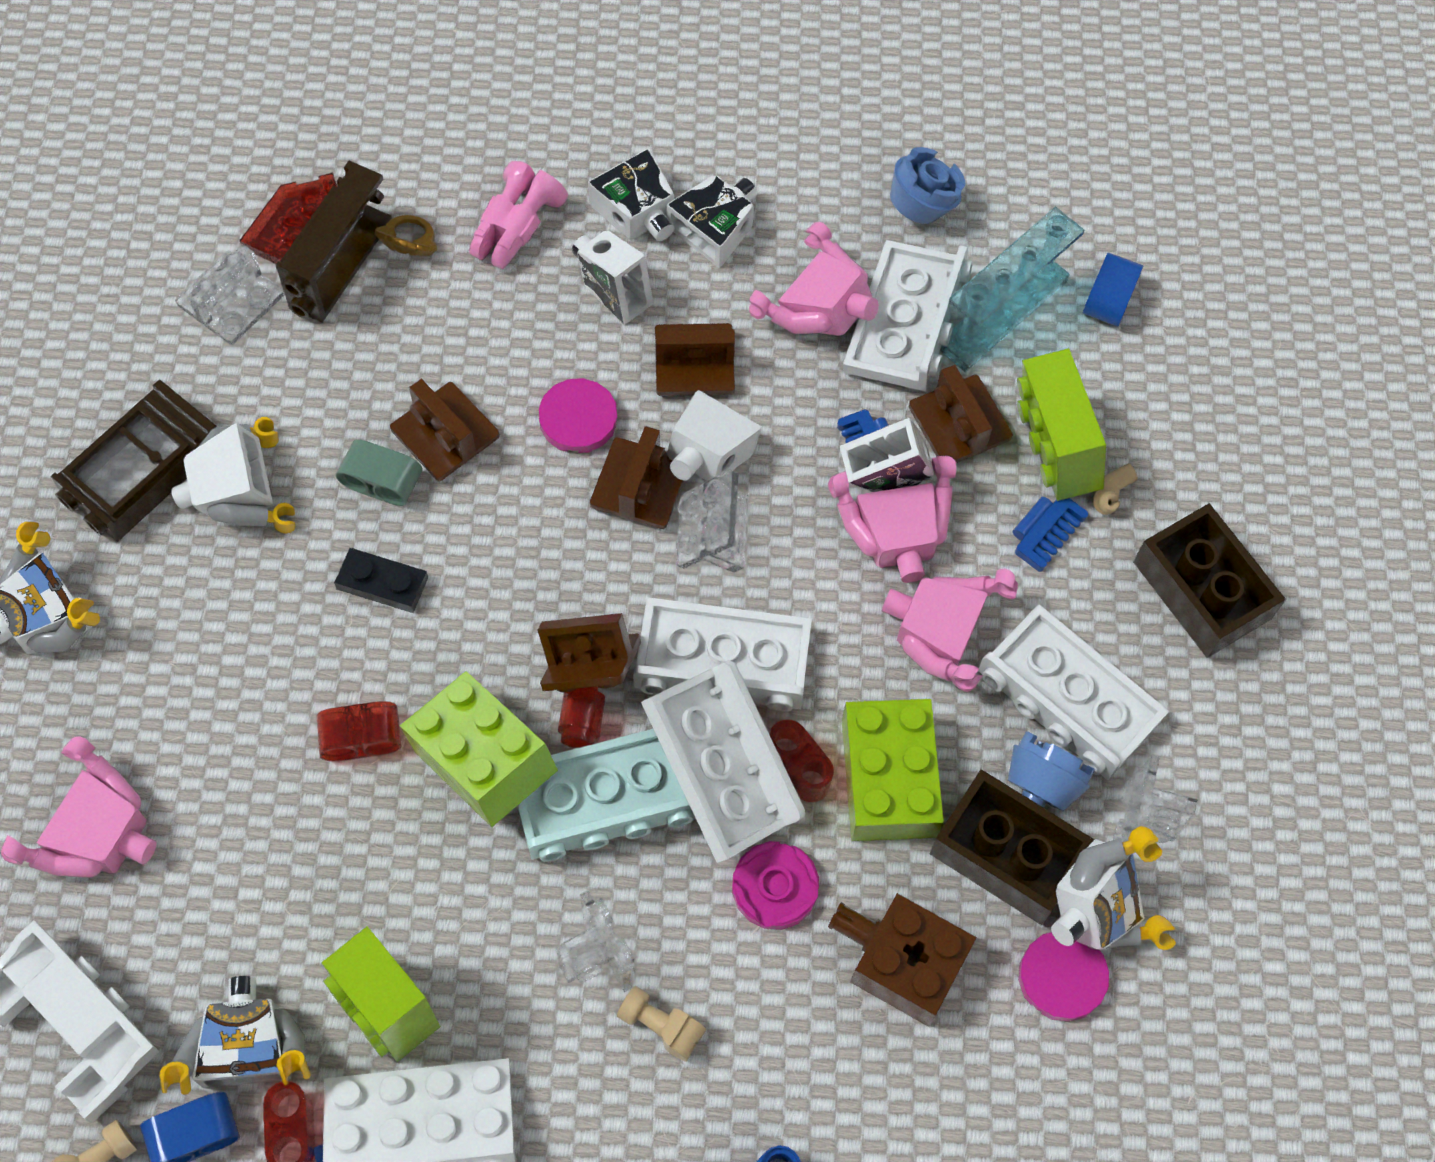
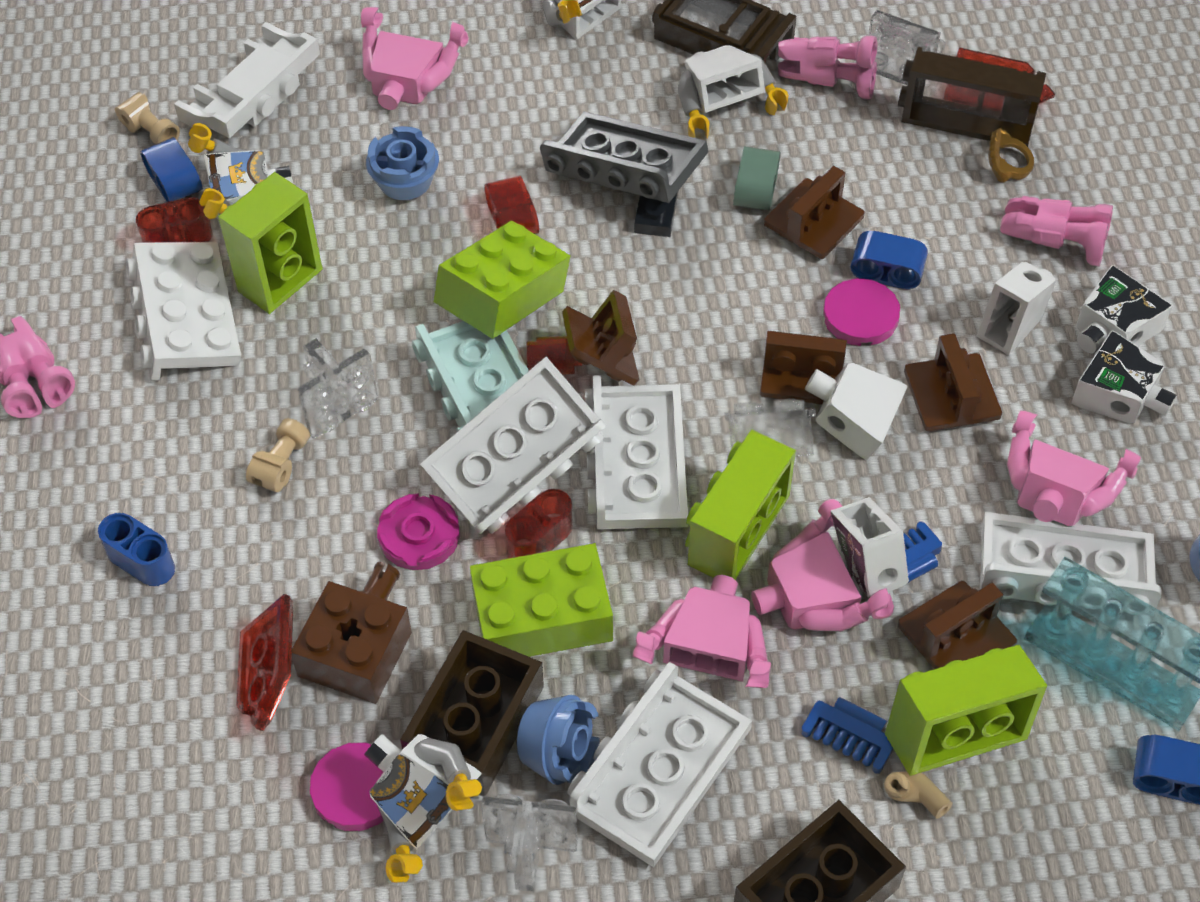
camera: 85 degrees right, 10 degrees down
none -> clear red tile [236,594,293,731]
none -> medium blue cone [366,126,439,200]
none -> dark grey bracket [540,111,709,203]
none -> lime brick [685,429,796,580]
none -> bright pink piece [778,36,878,100]
none -> blue beam [850,231,928,289]

